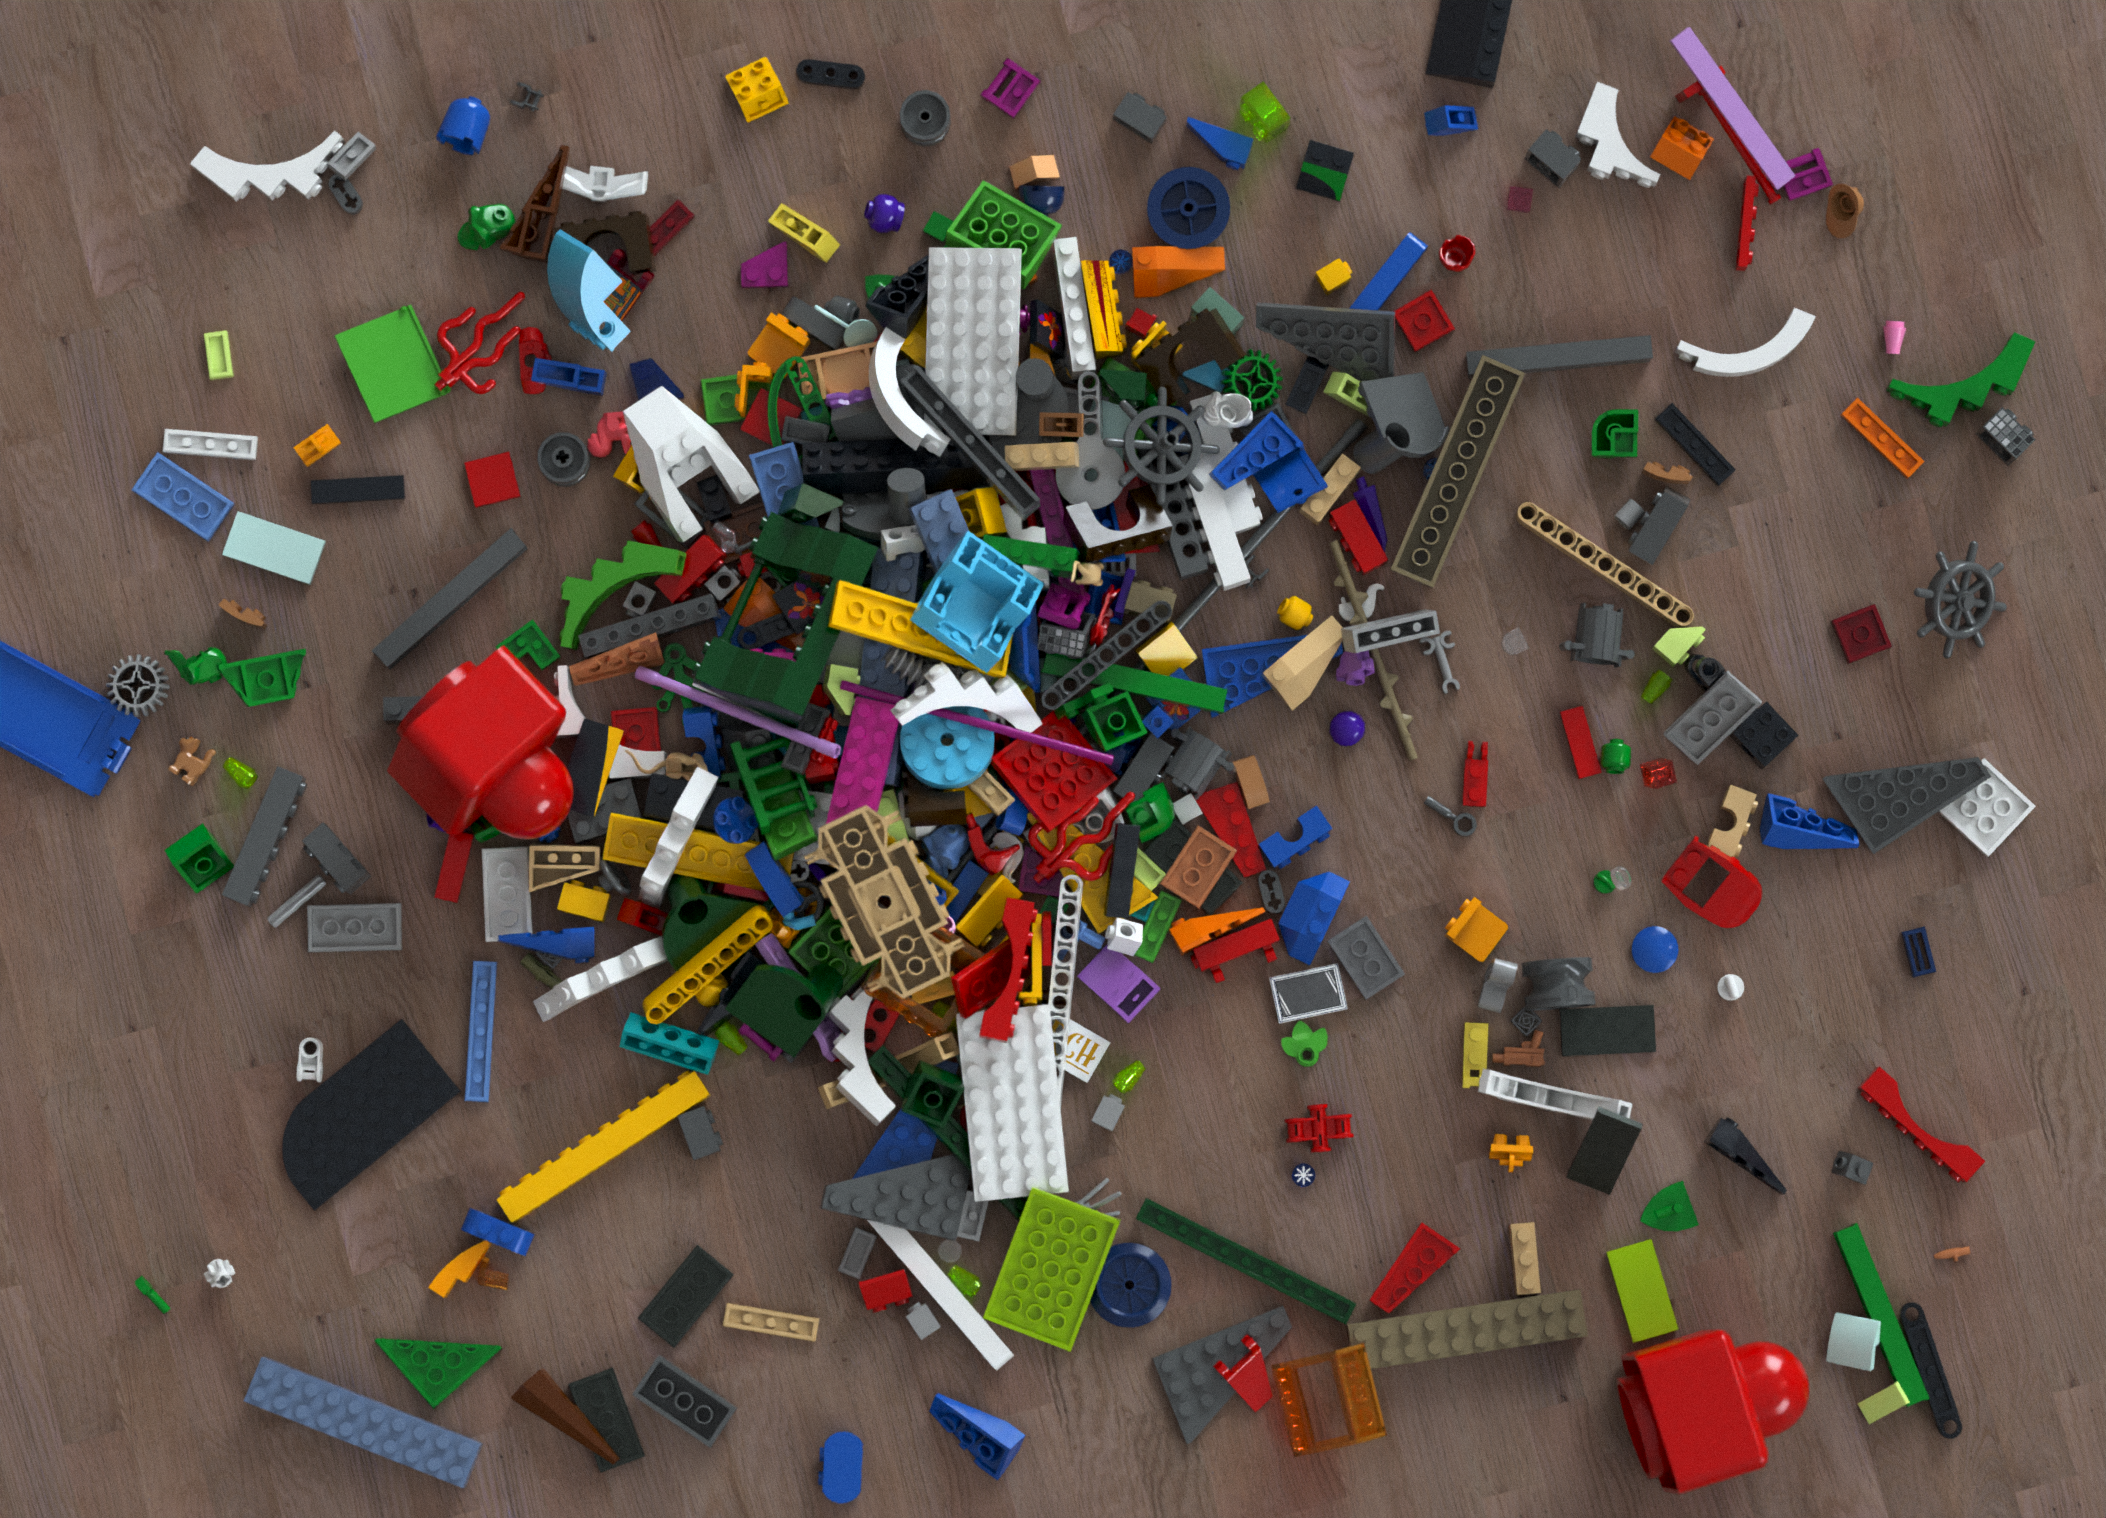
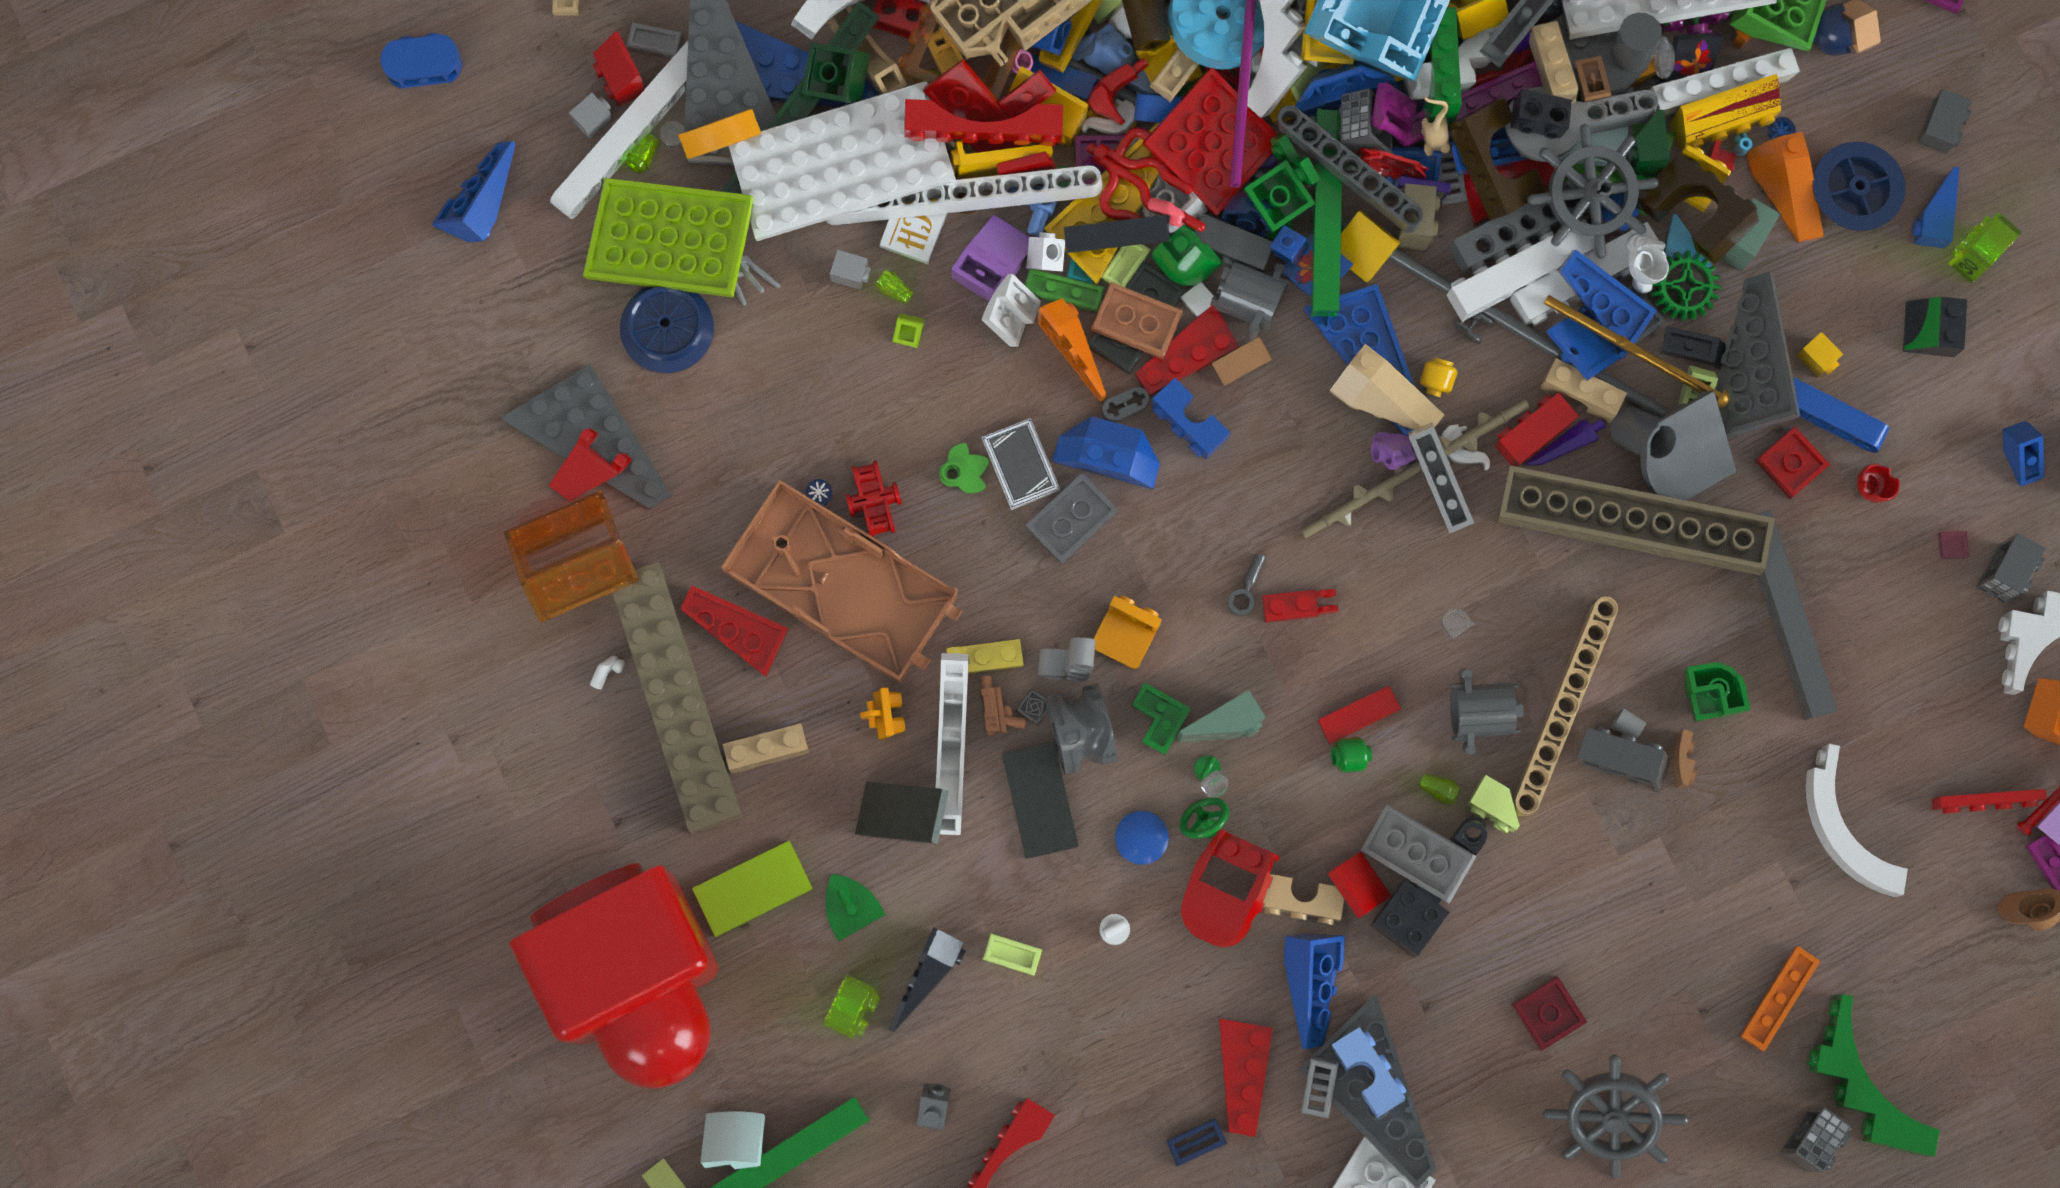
camera: 75 degrees right, 5 degrees down
dark green plate [1136,1198,1357,1324] -> none
red brick [1190,918,1280,984] -> none
dark purple hair [1329,711,1365,746] -> none
light grey bar [1419,631,1460,694] -> none
clear red brick [1640,758,1677,789] -> none
black tile [1654,403,1736,486] -> none
bright pink cone [1883,321,1906,354] -> none
none -> white arm [590,656,625,690]
none -> light orange slope [678,108,761,159]
none -> nougat piece [721,480,963,685]
none -> clear neon green brick [823,975,880,1040]
none -> lime slope [892,313,925,348]
none -> white slope [982,274,1041,347]
none -> yellowish green tile [983,934,1042,976]
none -> red tile [999,69,1056,118]
none -> green plate [1131,682,1191,756]
none -> coral arm [1148,198,1185,227]
none -> sand green slope [1176,690,1266,743]
none -> green piece [1179,797,1229,839]
none -> red wing [1219,1019,1273,1137]
none -> light grey slope [1301,1056,1339,1118]
none -> red tile [1327,852,1391,919]
none -> light blue arch [1331,1027,1406,1118]
none -> black brick [1510,89,1572,139]
none -> pearl gold bar [1544,295,1730,408]
none -> clear gear [1653,37,1675,79]
none -> medium azure arm [1733,133,1752,156]

